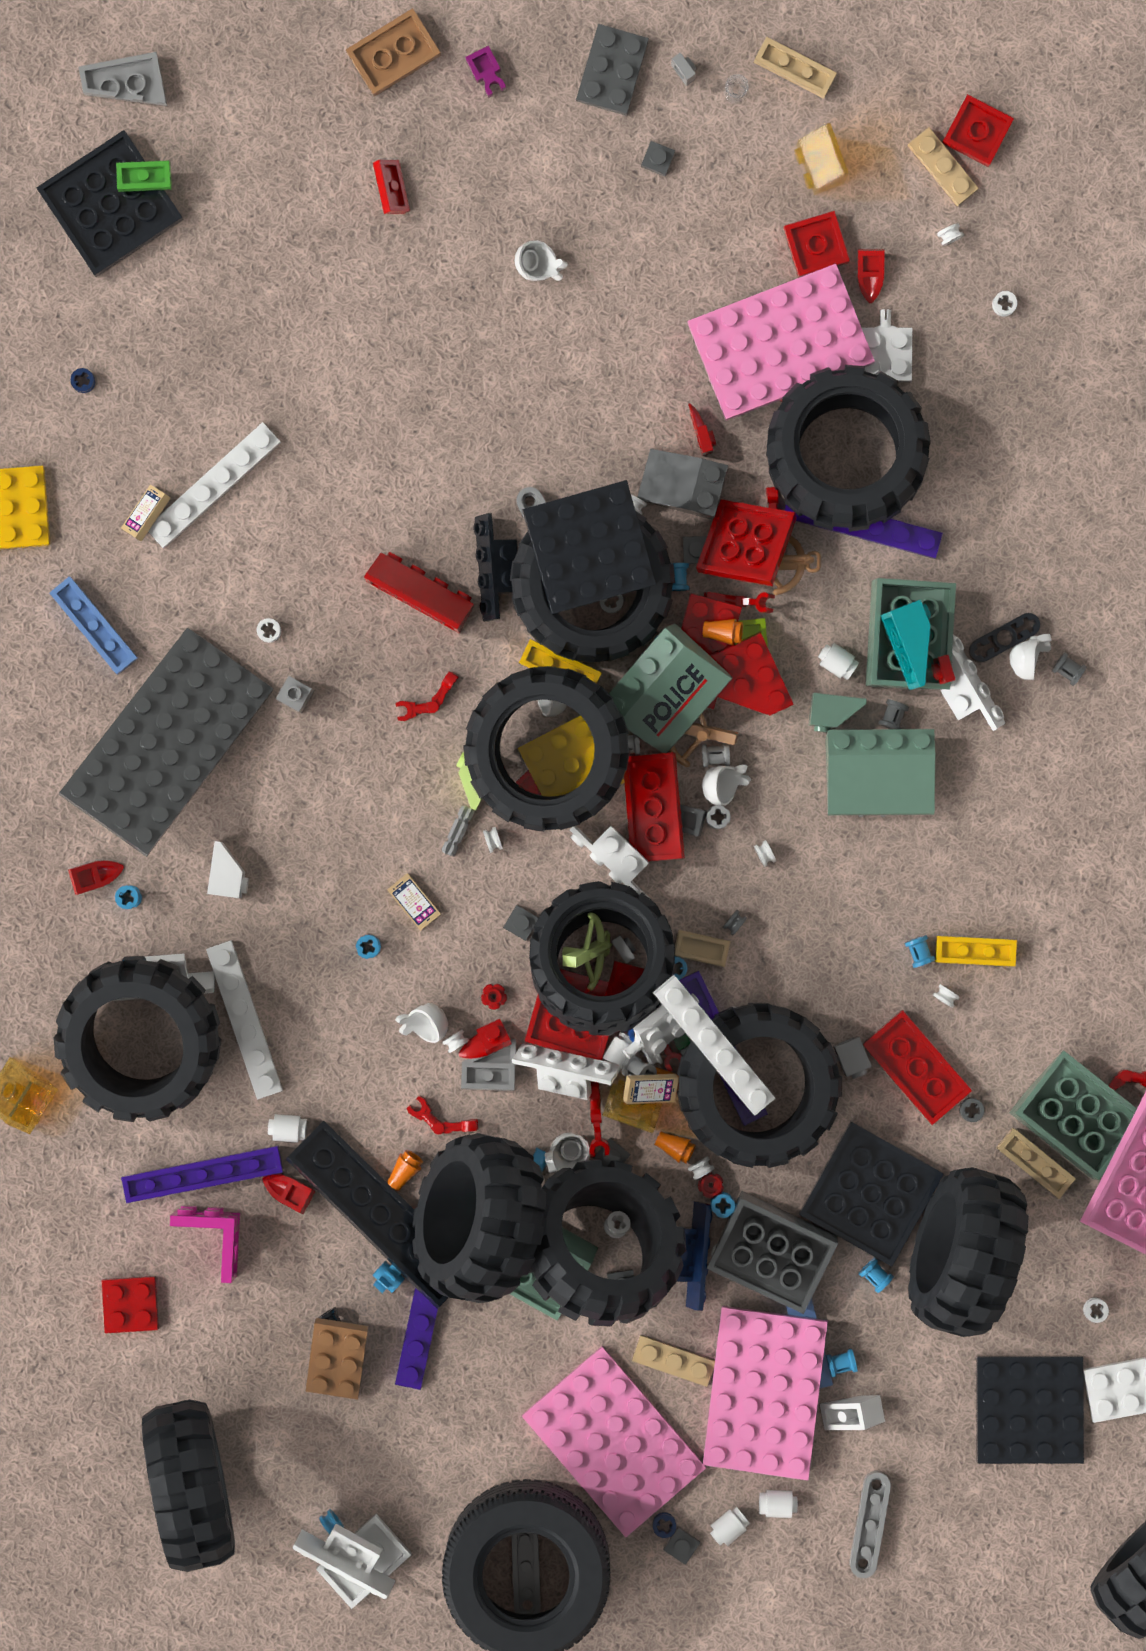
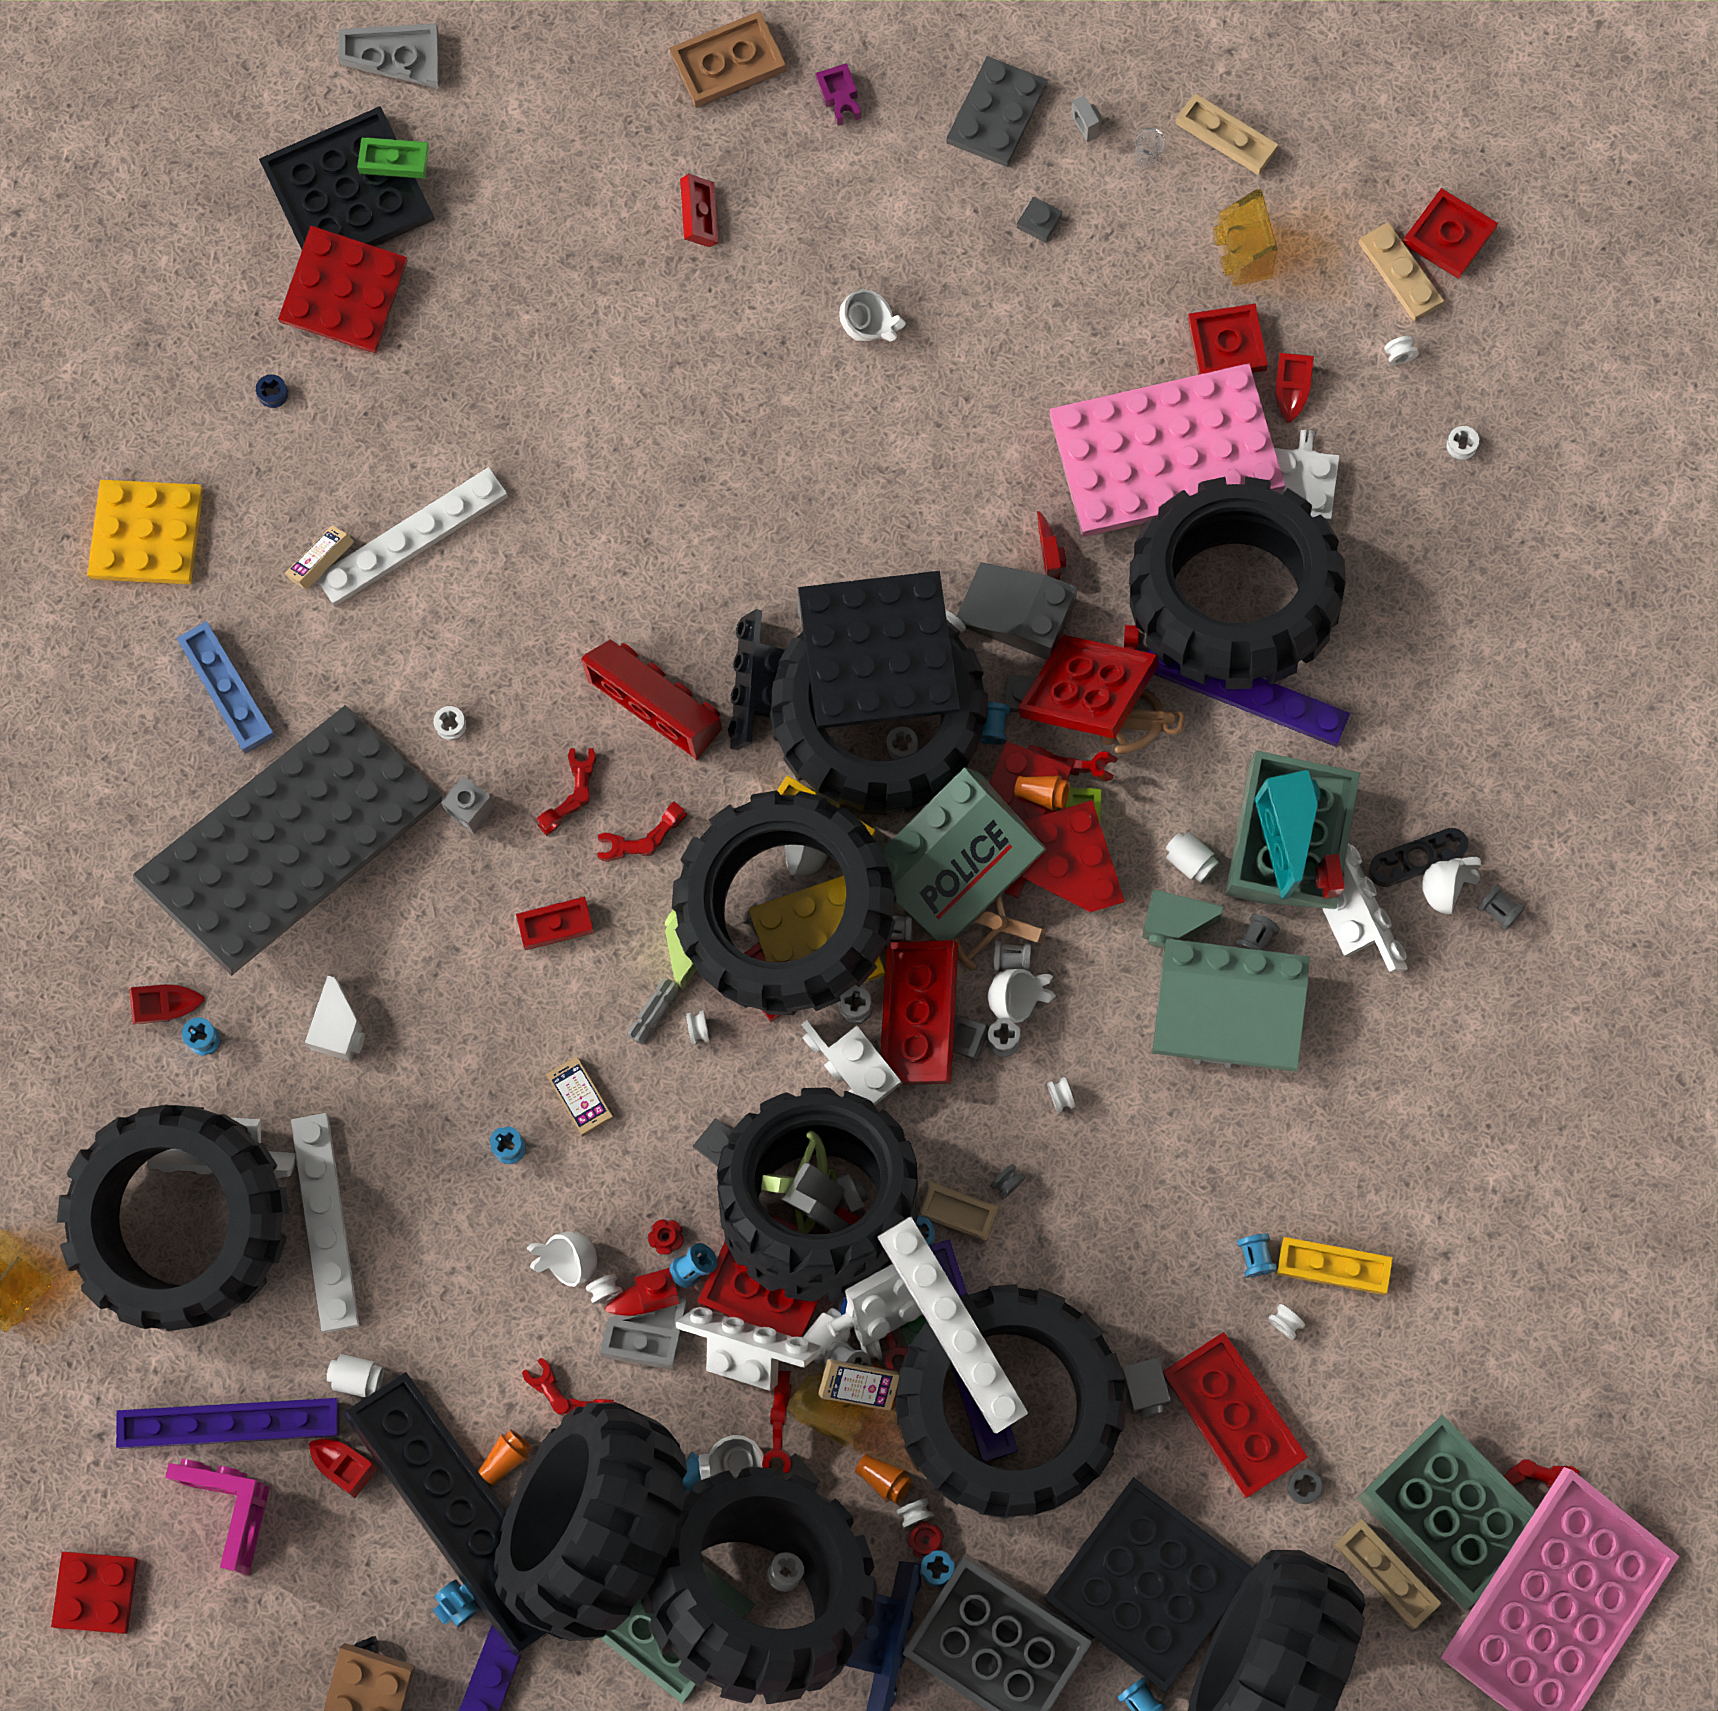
camera: 15 degrees right, 15 degrees down
none -> red plate [278,226,408,353]
none -> red plate [516,896,594,951]
none -> red piece [536,748,596,836]
none -> dark azure bush [669,1243,717,1288]
none -> light grey panel [782,1162,851,1233]
none -> light grey bush [839,986,872,1024]

